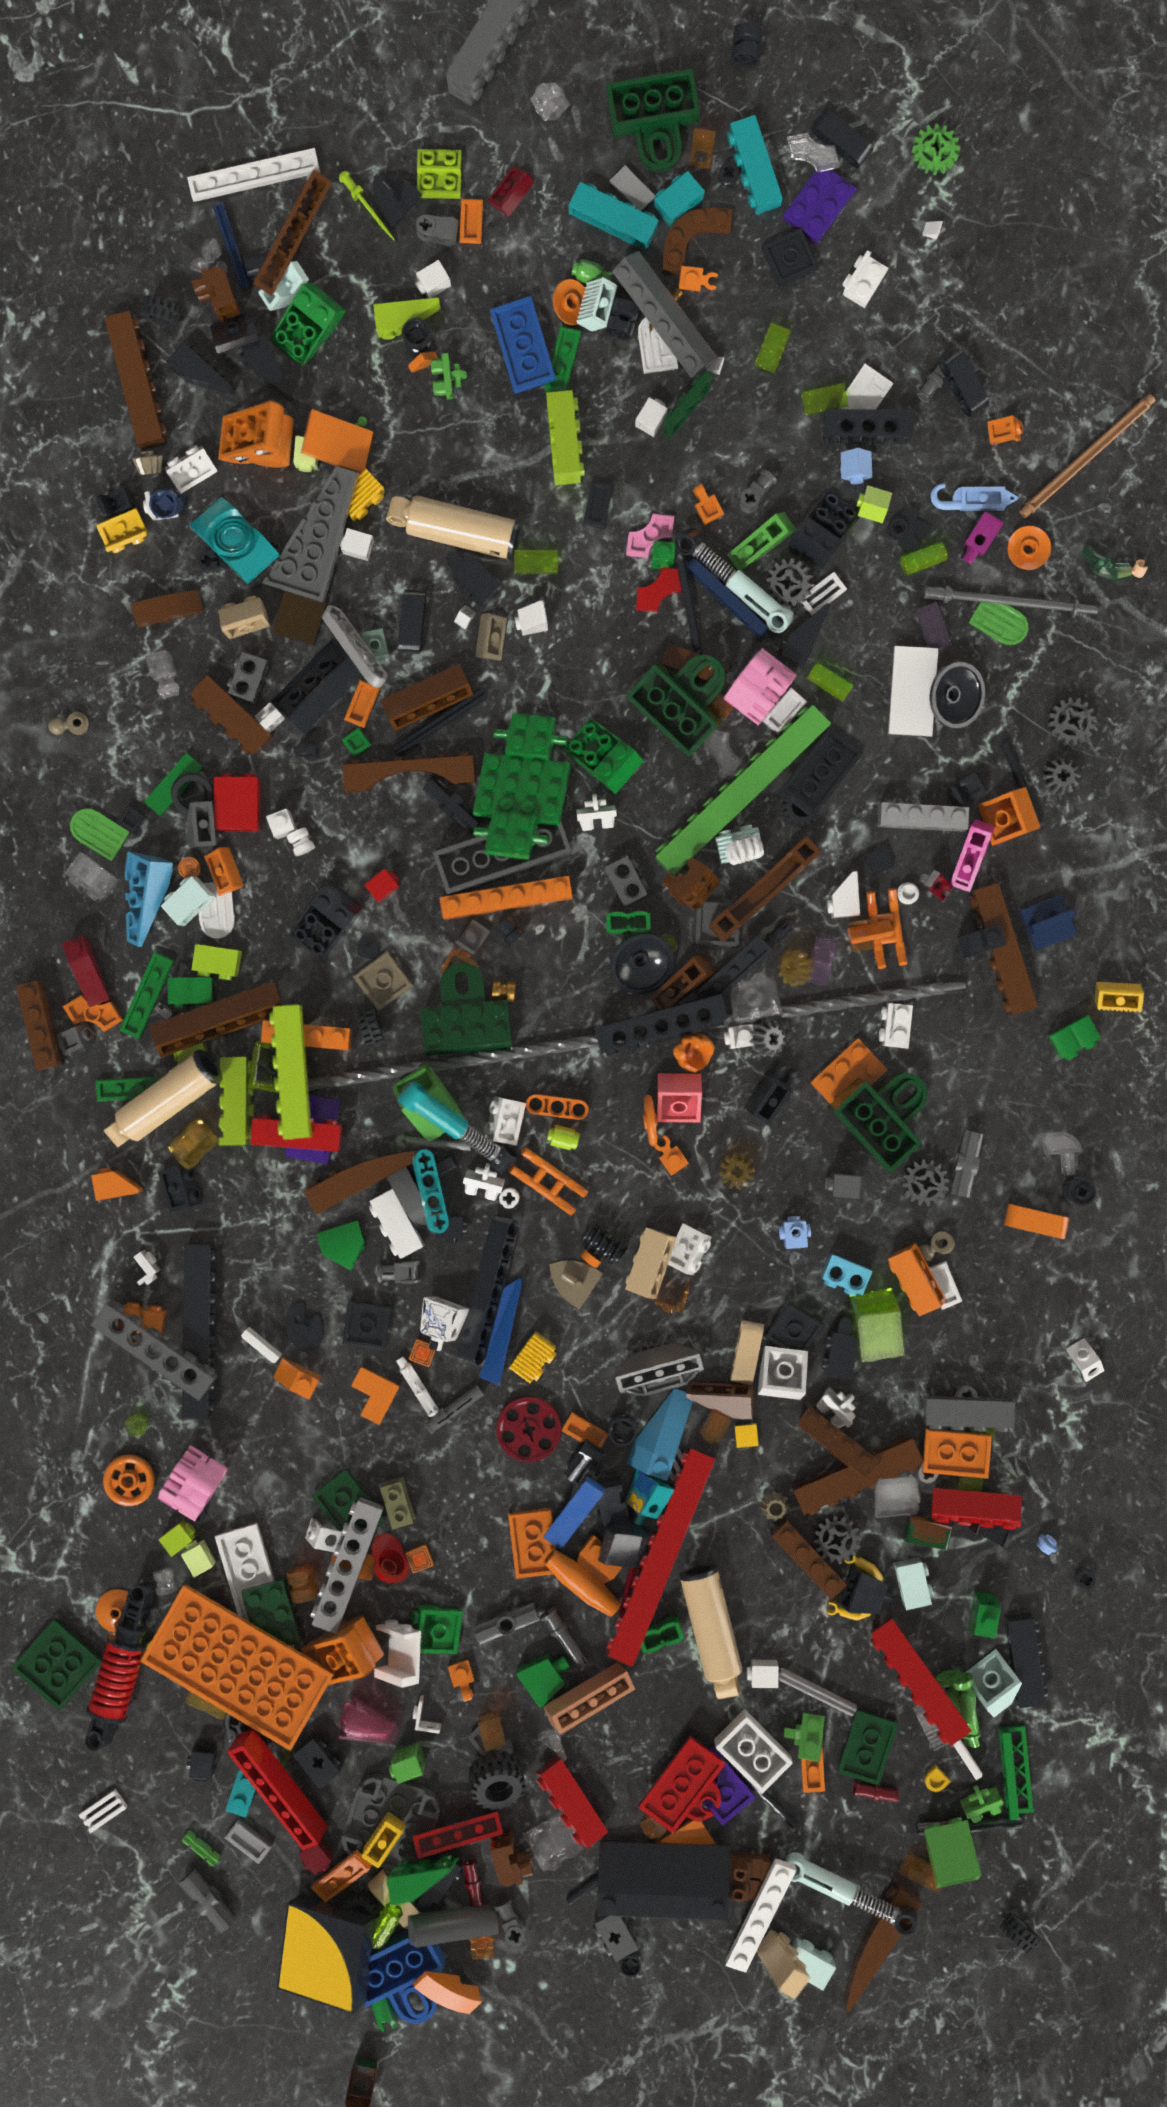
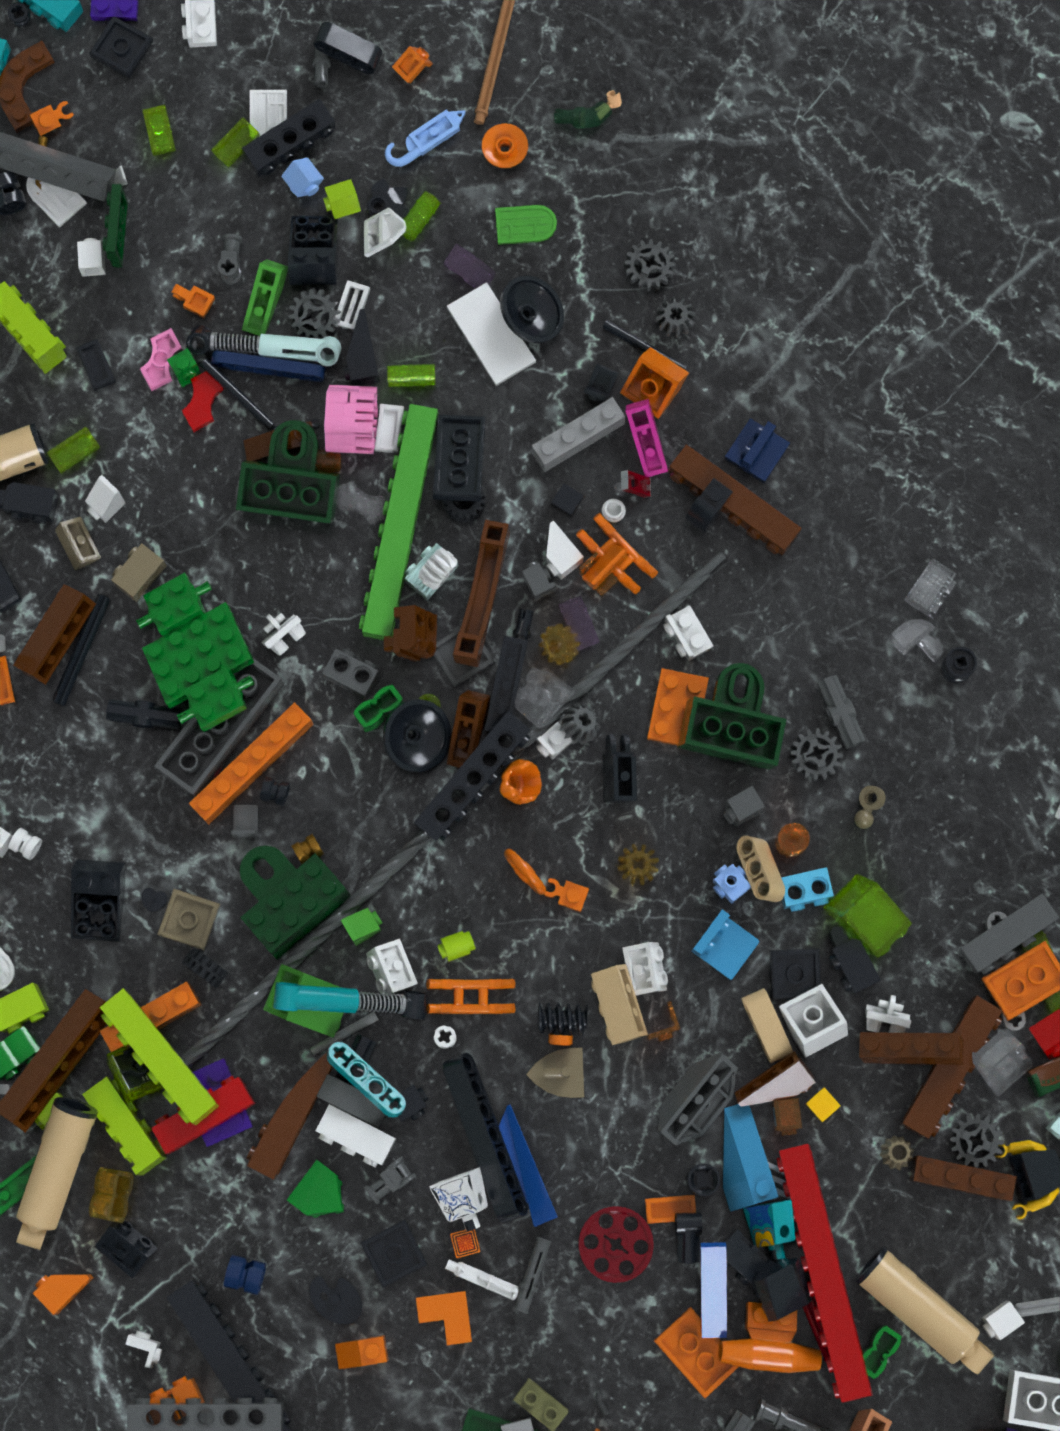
camera: 30 degrees left, 10 degrees down
white tile [241,1327,282,1363] -> none
green tile [341,727,372,758] -> none
reddish brown arch [342,752,476,793] -> none
red brick [364,869,400,903] -> none
clear orange bracket [440,949,479,974] -> none
white piece [454,605,477,629] -> none
white hips [463,1163,505,1201] -> none
yellow brick [509,1331,557,1383] -> none
orange beam [526,1094,589,1120] -> none
green slope [563,718,644,794] -> none
coral slope [657,1073,702,1122] -> none
orange brick [888,1243,947,1316] -> none
dark grey bar [924,585,1098,617] -> none
white tile [929,1261,962,1310] -> none
magenta torso [960,511,1004,565] -> none
orange beam [1003,1204,1070,1239] -> none
green brick [1047,1015,1101,1060] -> none
yellow brick [1094,982,1144,1013] -> none
none -> dark tan brick [111,543,167,602]
none -> dark blue wheel [224,1255,266,1295]
none -> bright green slope [341,908,382,946]
none -> white slope [364,208,407,257]
none -> dark grey brick [522,561,556,601]
none -> dark azure bracket [692,909,759,980]
none -> tan beam [736,836,785,902]
none -> clear orange wheel [775,823,810,859]
none -> clear brick [904,558,957,617]

